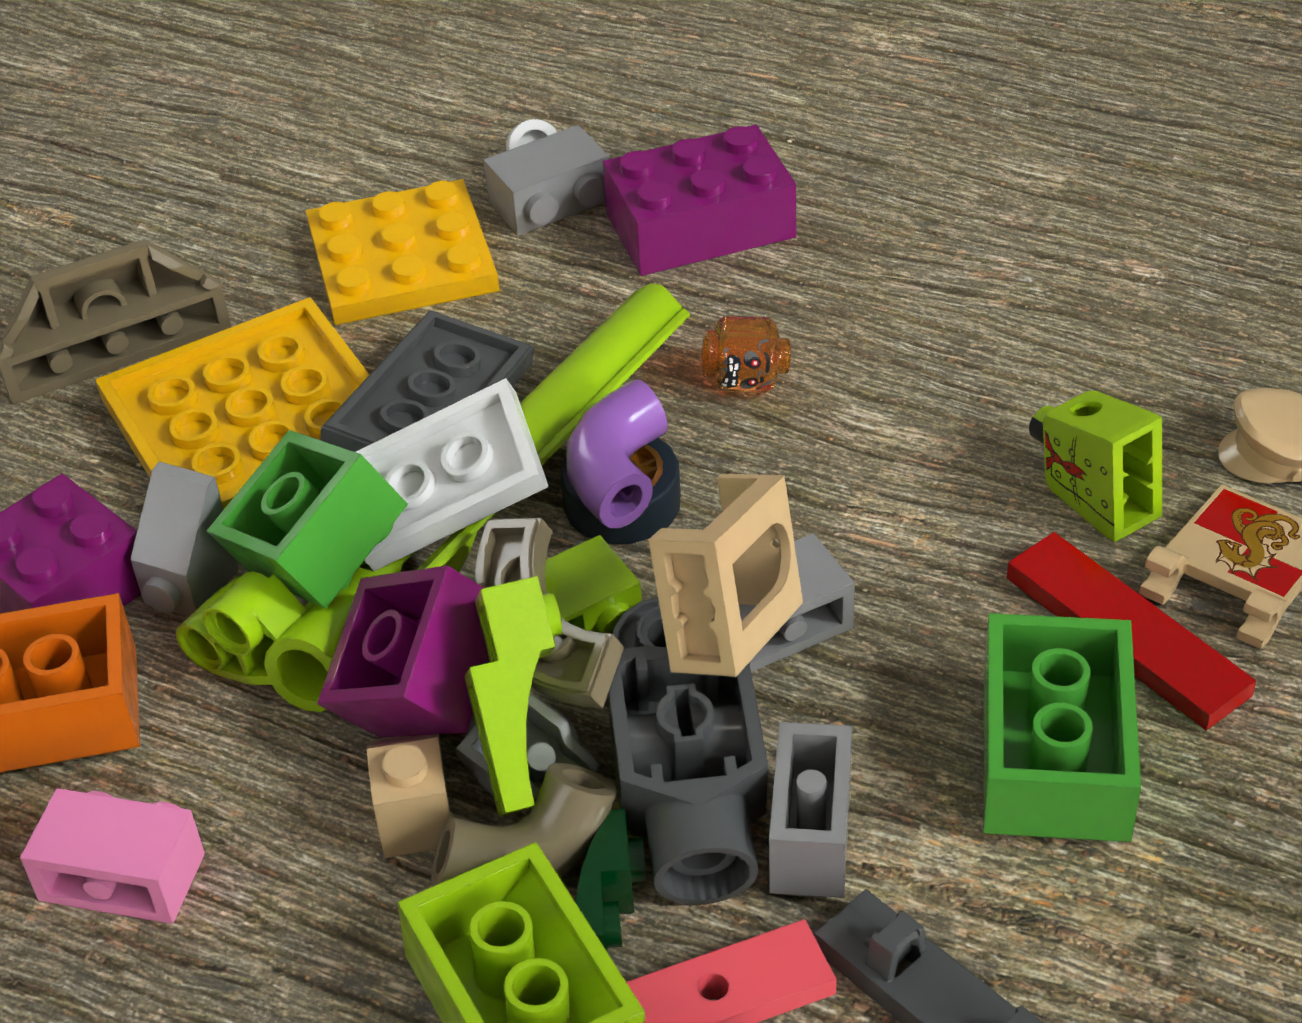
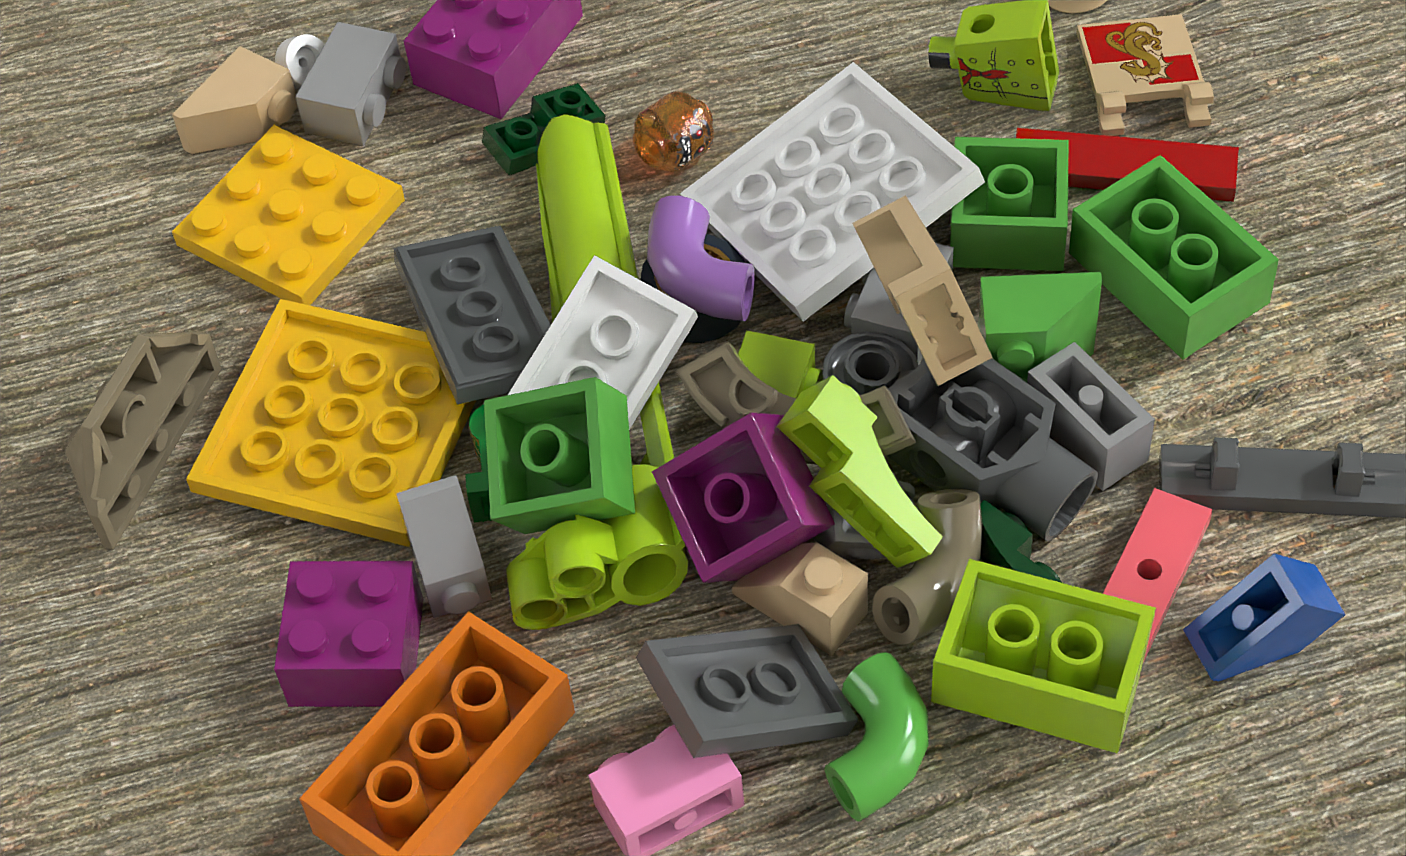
camera: 40 degrees left, 10 degrees up
none -> tan slope [172,46,298,154]
none -> dark green slope [482,83,606,176]
none -> dark grey plate [636,624,859,758]
none -> white plate [680,62,985,322]
none -> bright green cylinder [824,652,929,821]
none -> bright green brick [950,137,1069,271]
none -> bright green slope [978,272,1102,383]

